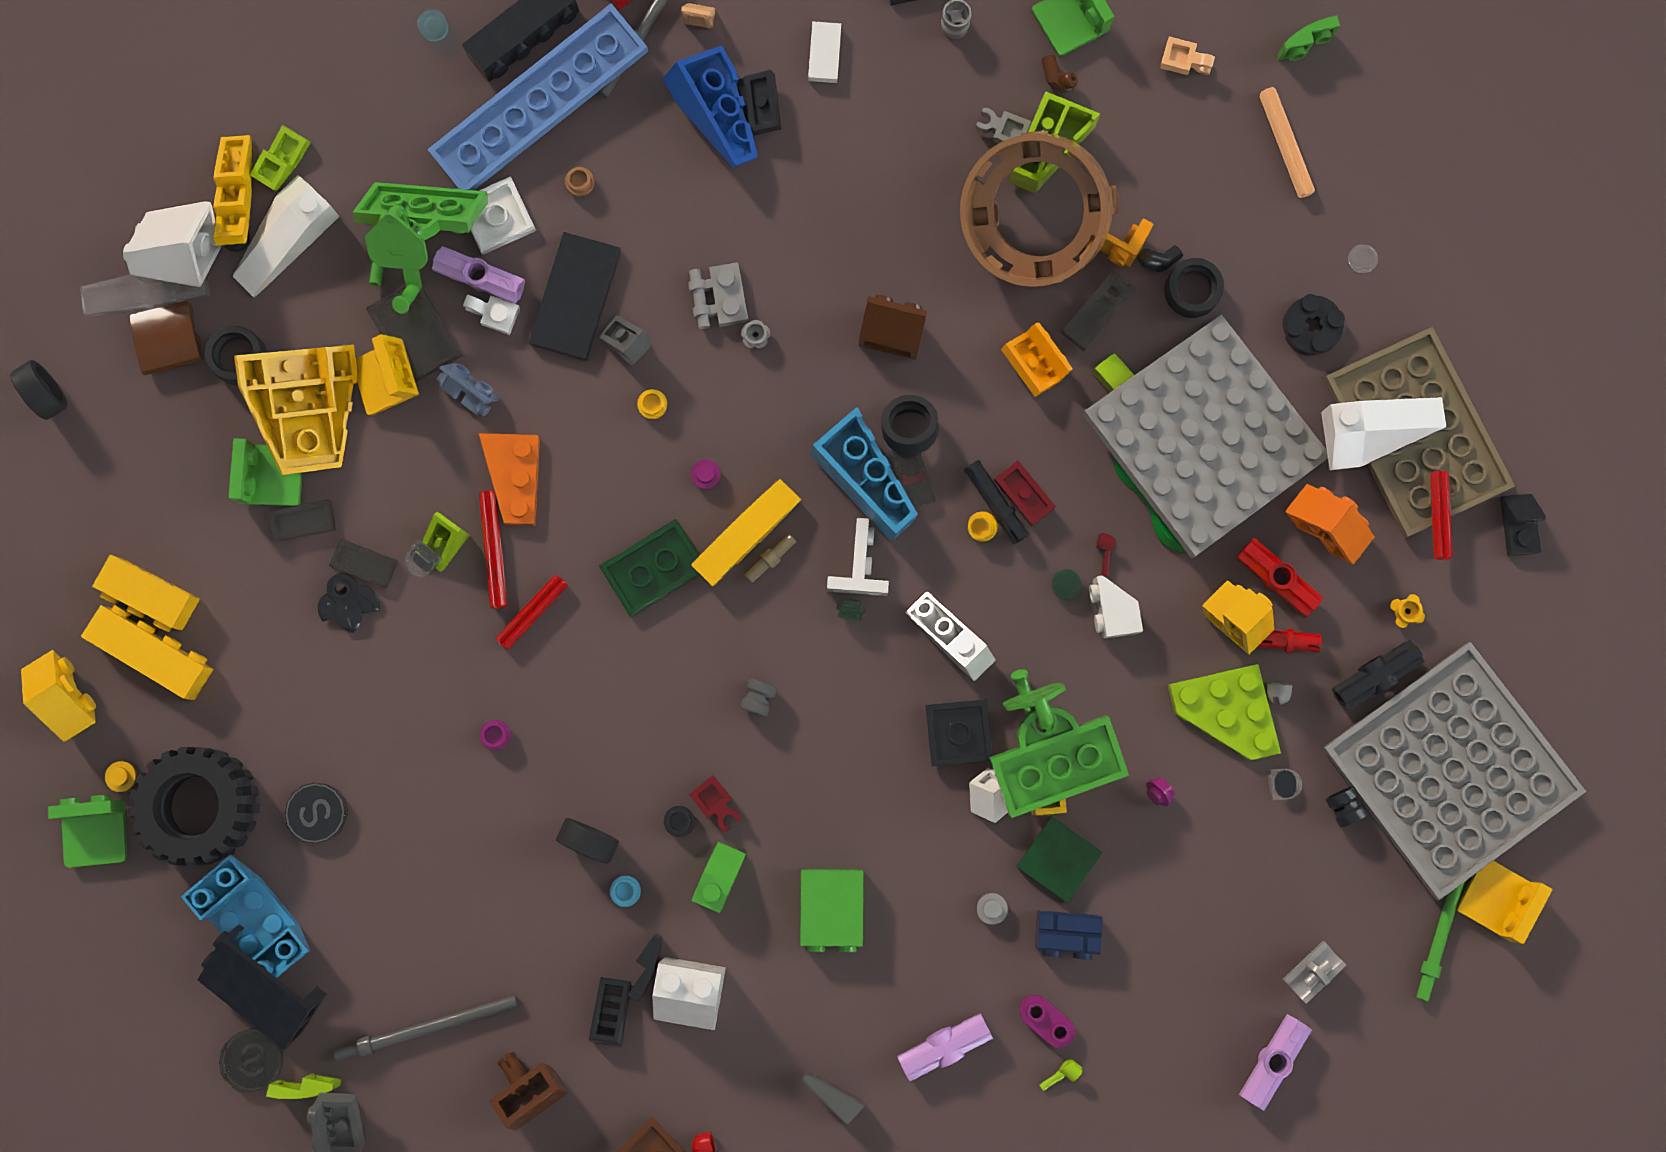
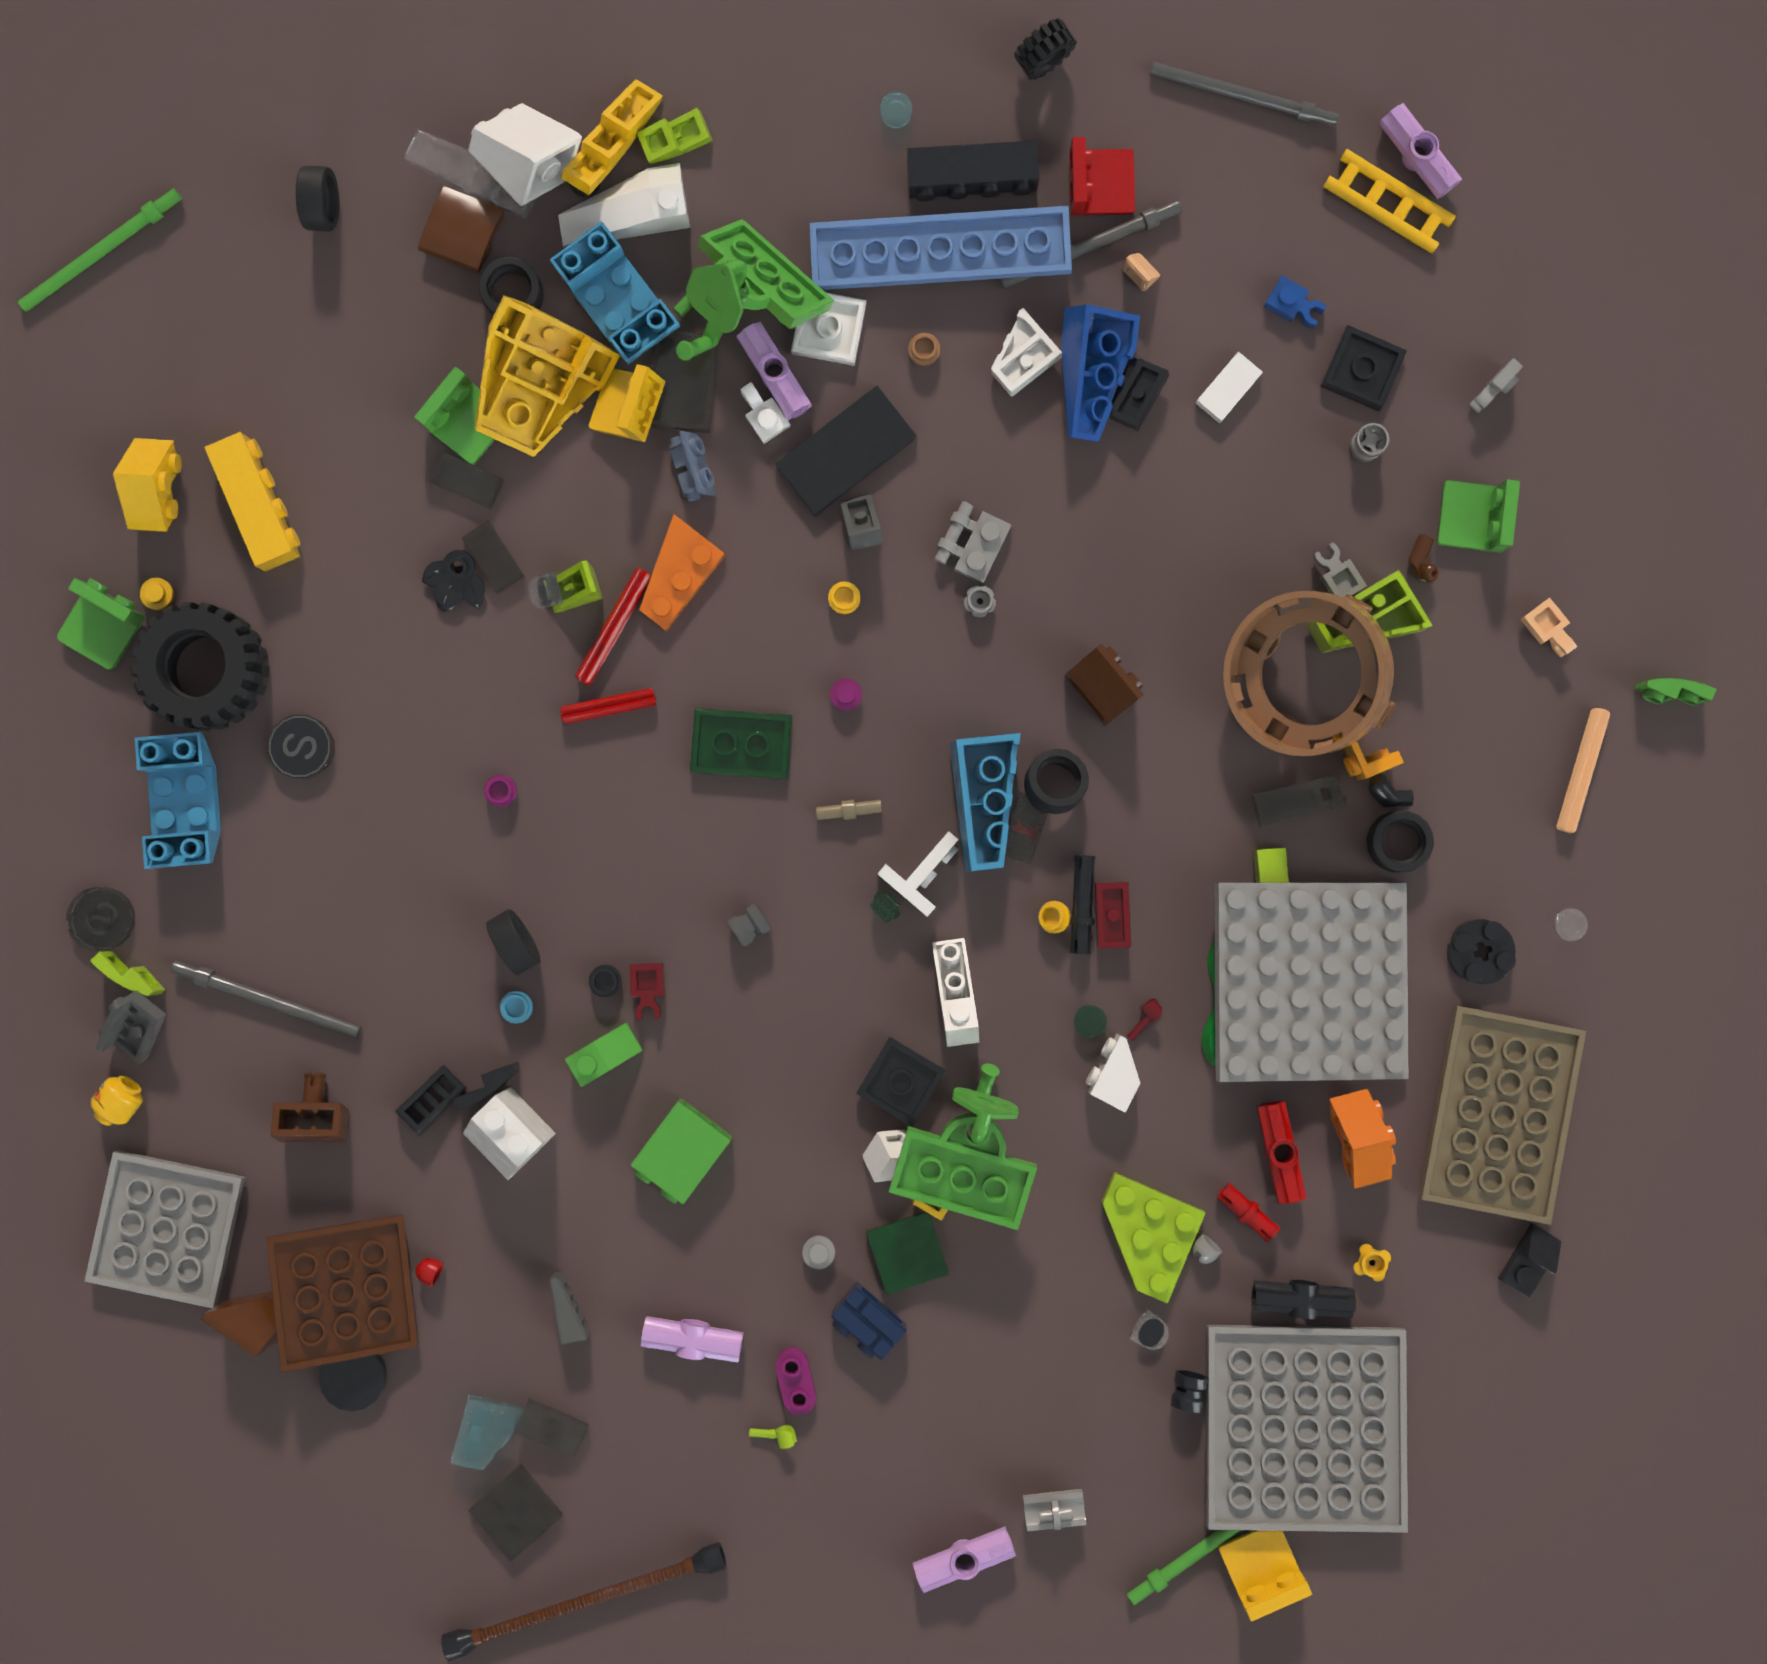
camera: 35 degrees right, 5 degrees up
yellow brick [92,554,200,632] -> none
black panel [197,924,327,1050] -> none
yellow slope [691,479,802,586] -> none
light orange bracket [1001,322,1072,397] -> none
magenta plate [1146,777,1175,806] -> none
yellow brick [1202,580,1275,654] -> none
white wedge [1321,397,1446,471] -> none
red axle [1430,470,1453,560] -> none
none -> dark azure slope [549,221,680,365]
none -> white wing [991,308,1062,397]

